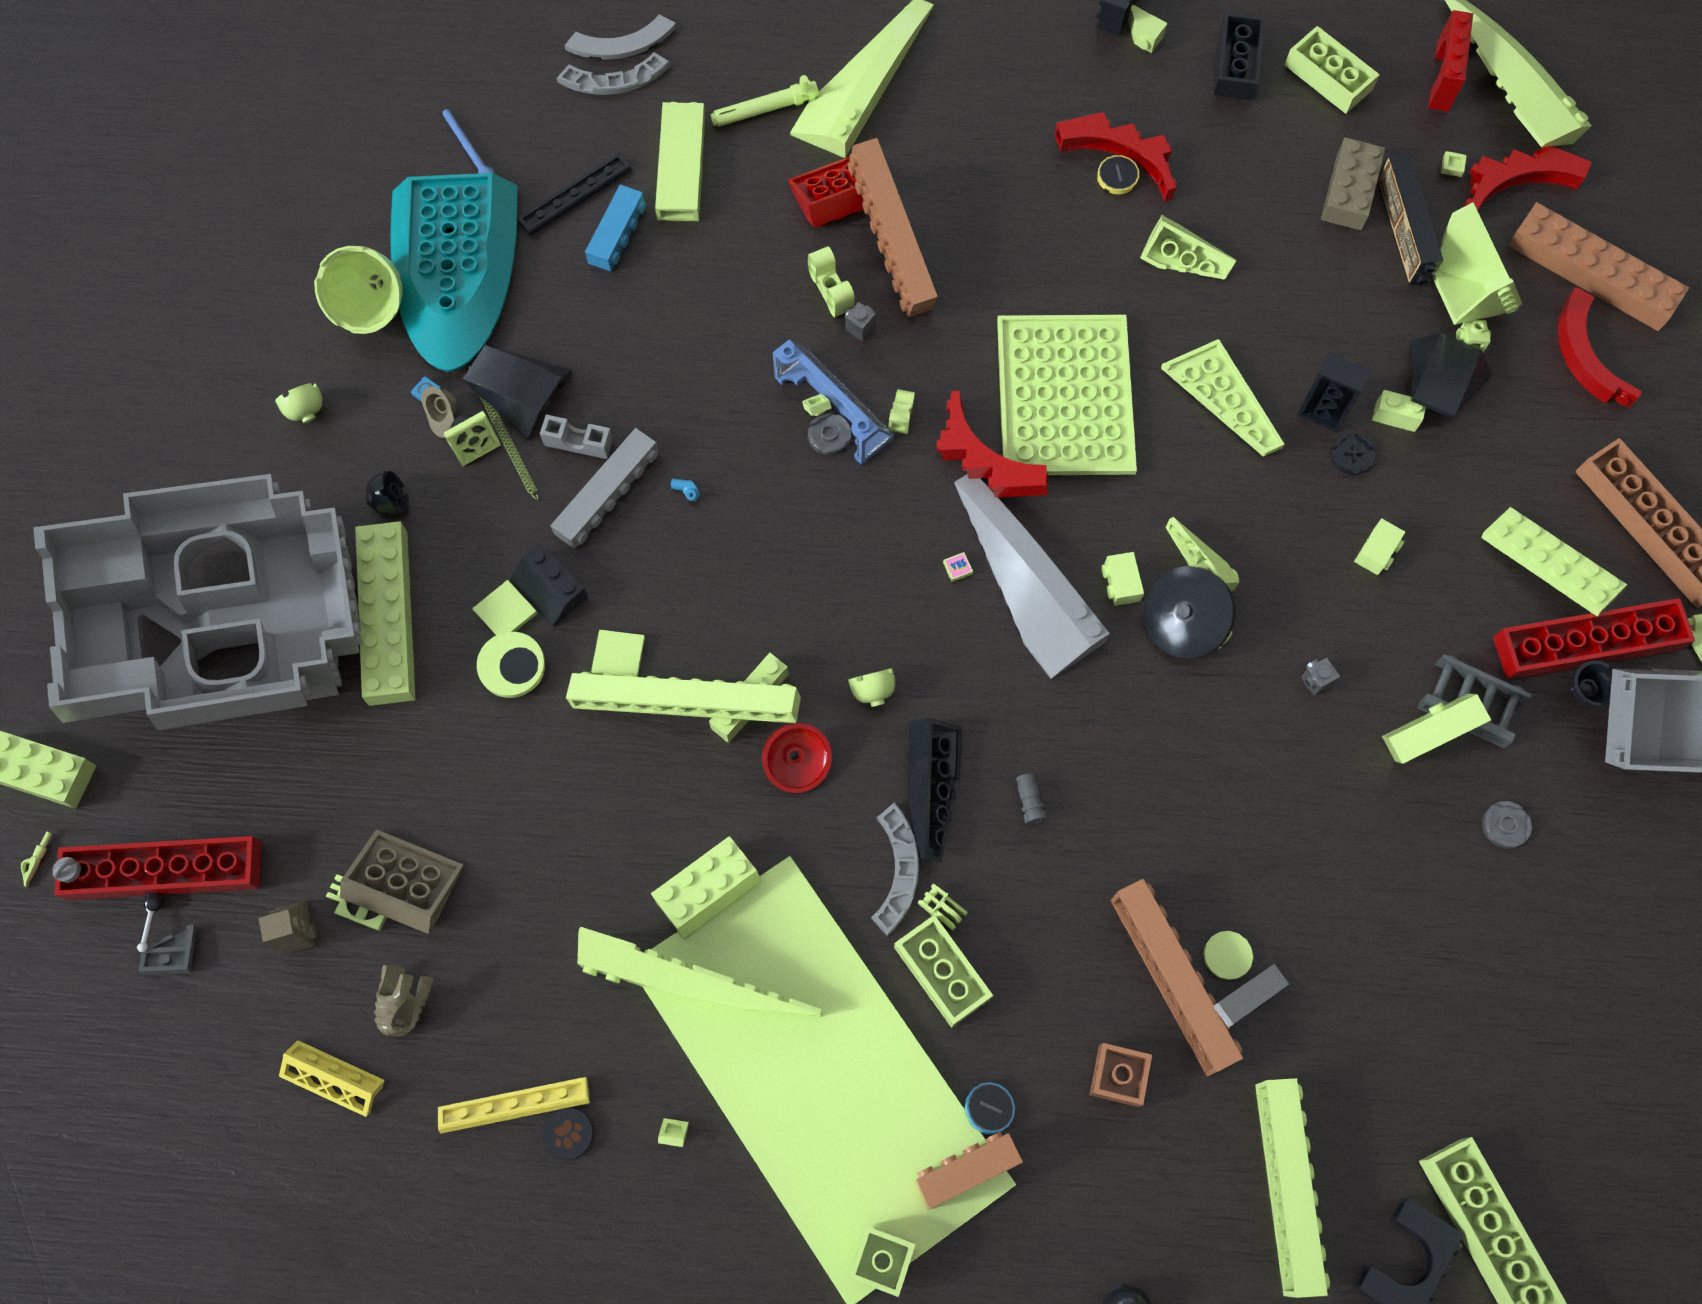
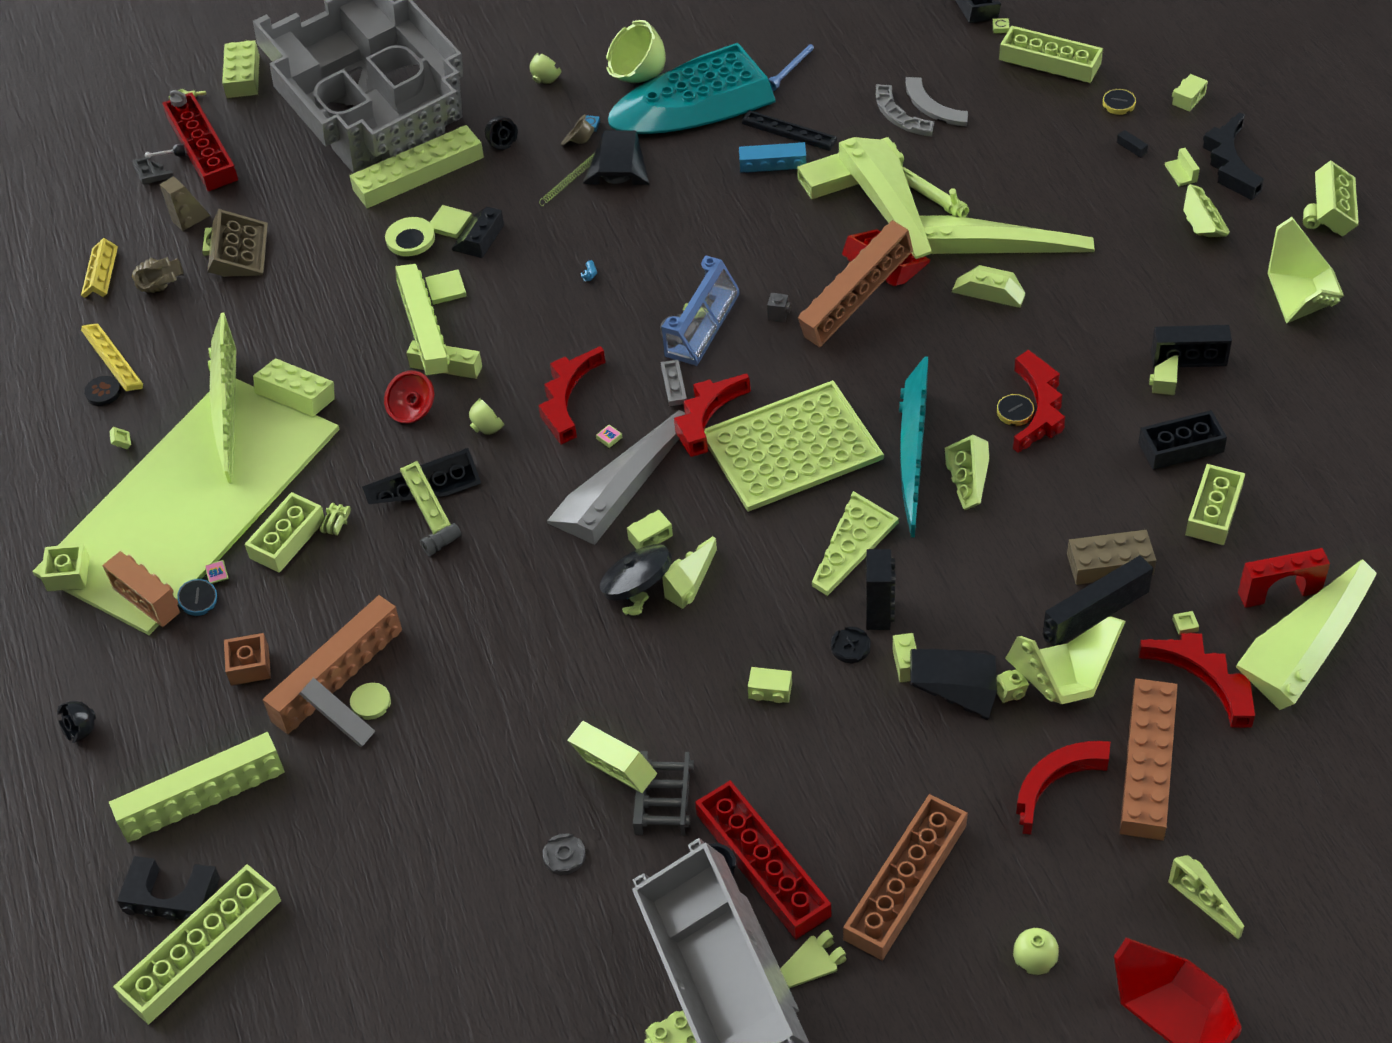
camera: 70 degrees right, 20 degrees down
yellowish green piece [444,411,501,466] -> none
light grey arch [540,415,613,459] -> none
light grey brick [550,428,658,549] -> none
yellowish green beam [808,246,855,317] -> none
light grey tile [871,802,919,937] -> none
yellowish green leg [888,389,915,434] -> none
flat silver brick [1301,657,1340,696] -> none
yellowish green plate [1481,507,1627,617] -> none
none -> tile [204,560,229,584]
none -> yellowish green tile [400,461,451,535]
none -> red arch [538,346,606,445]
none -> light grey plate [660,360,687,406]
none -> yellowish green wedge [839,137,932,259]
none -> teal wedge [899,357,928,537]
none -> yellowish green wedge [952,265,1025,308]

